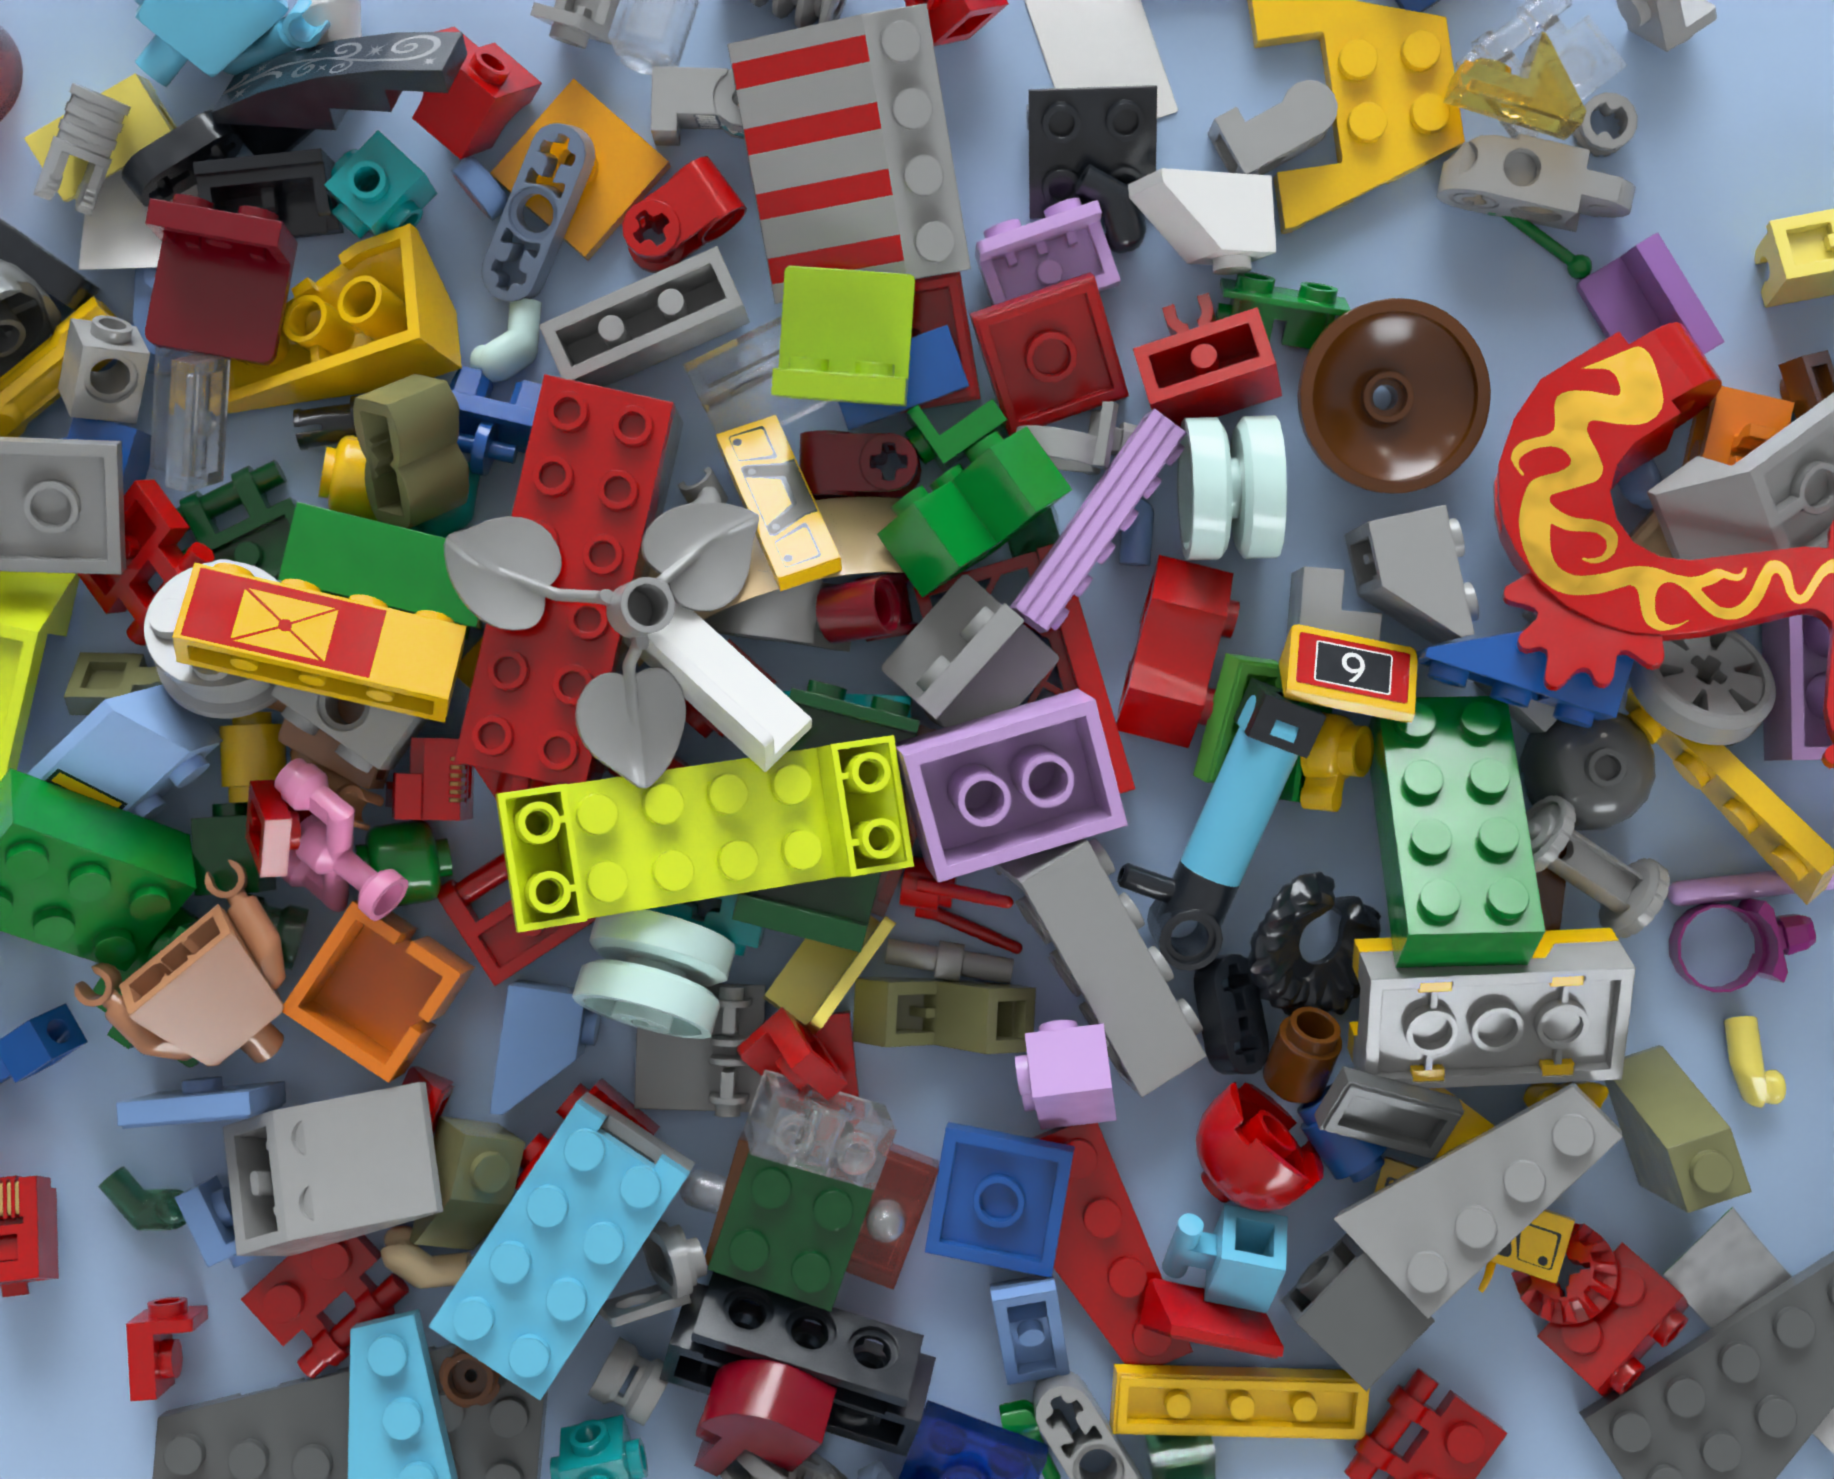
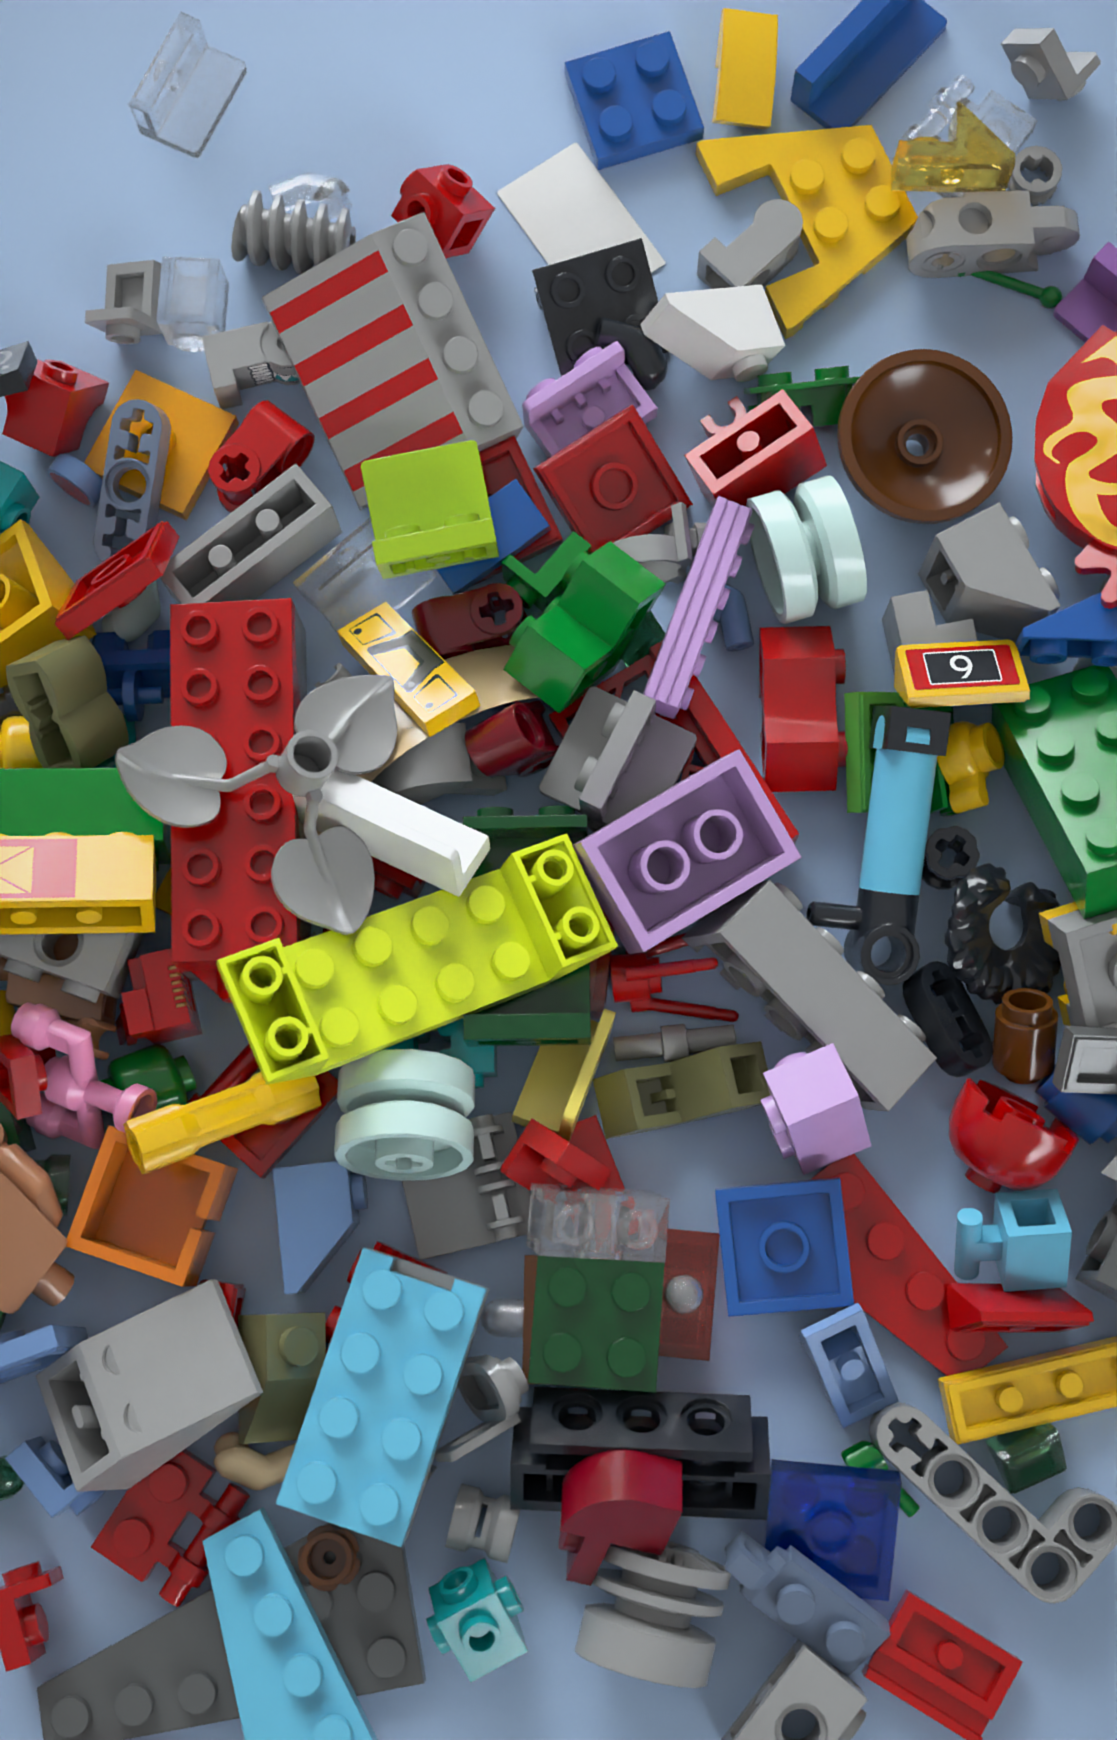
camera: 10 degrees left, 10 degrees down
none -> red plate [55,521,180,640]
none -> yellow axle [123,1071,321,1175]
none -> black bush [922,826,980,890]

